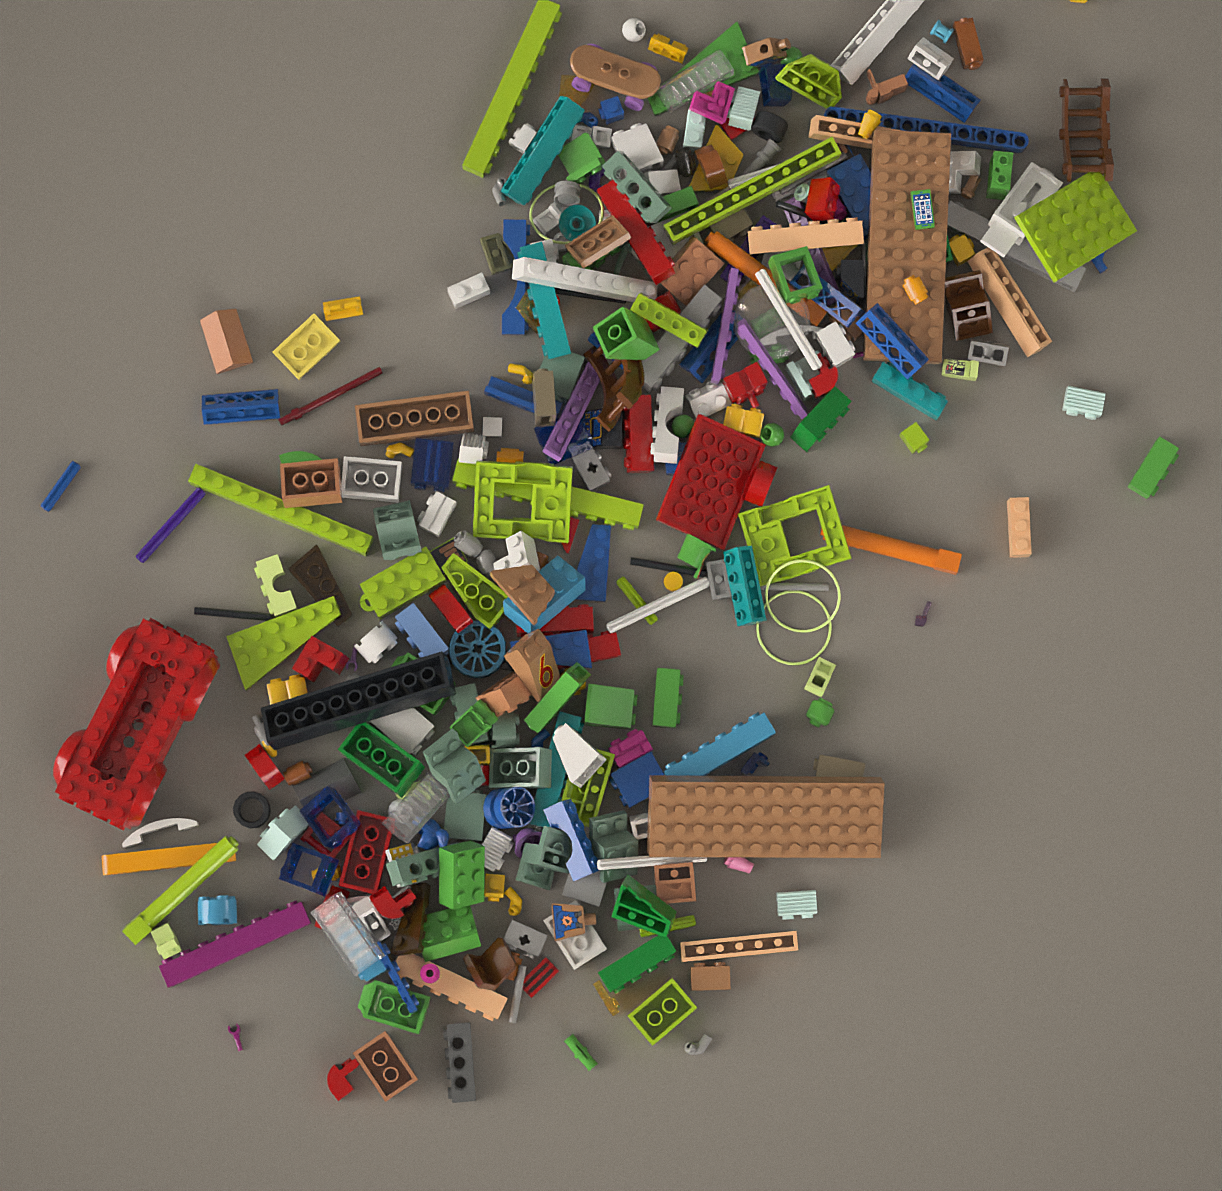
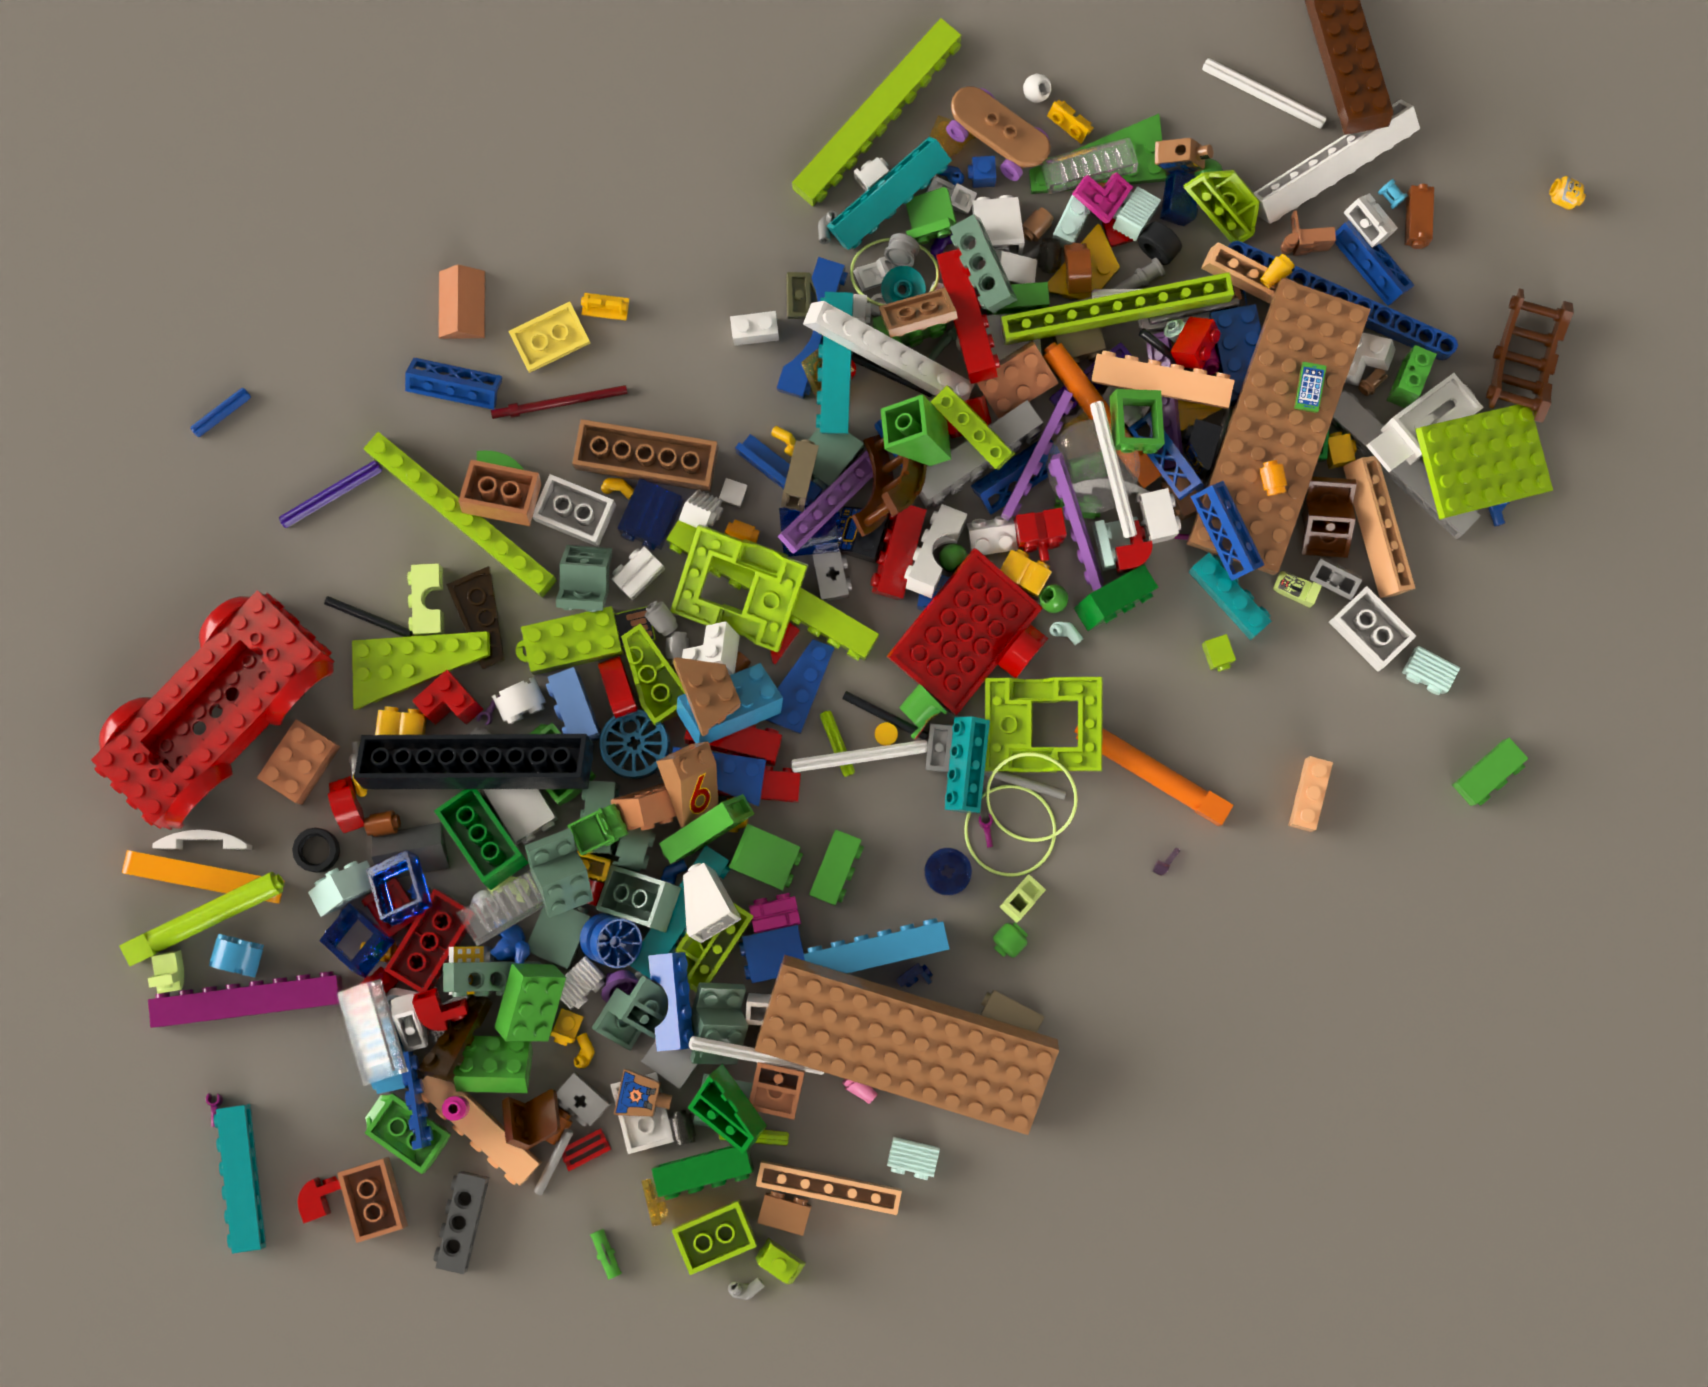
camera: 25 degrees right, 0 degrees up
none -> teal brick [214,1104,266,1254]
none -> nougat brick [257,719,341,805]
none -> clear smoke brick [668,1109,696,1146]
none -> lime torso [755,1237,806,1284]
none -> clear blue brick [924,848,972,896]
none -> magenta hand [979,814,993,848]
none -> light aqua arm [1050,622,1084,646]
none -> white brick [1329,586,1416,672]

